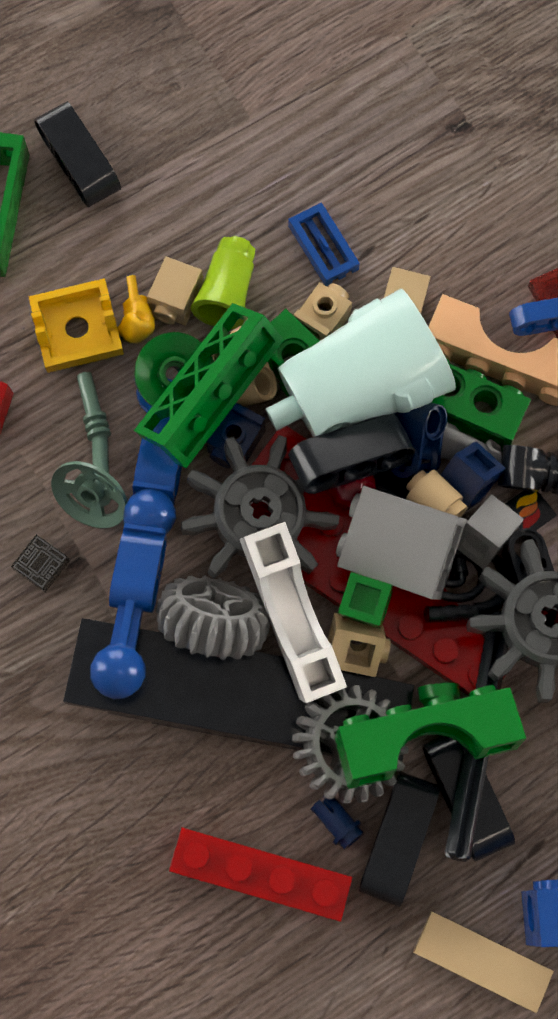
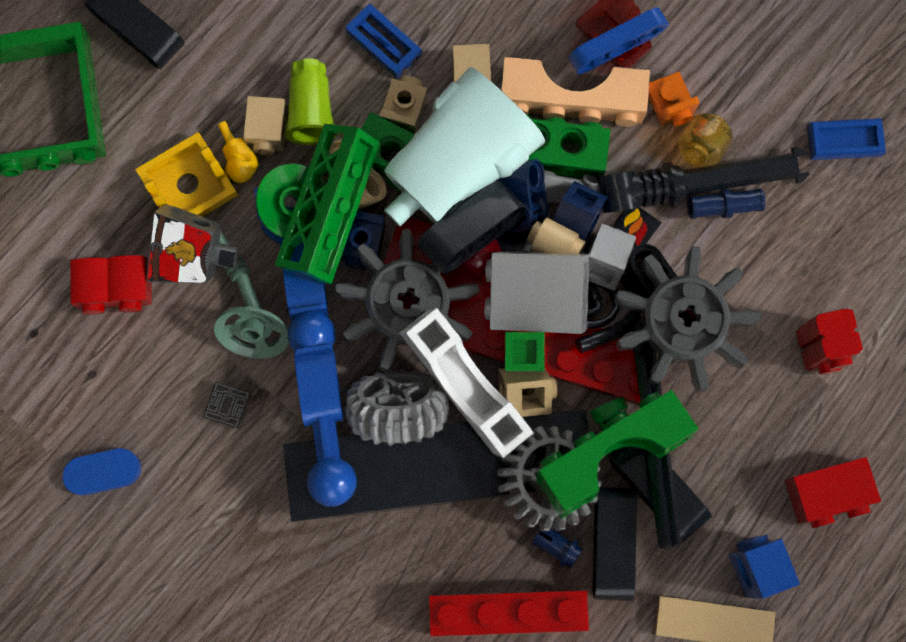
camera: 20 degrees left, 5 degrees up
none -> torso [146,204,239,284]

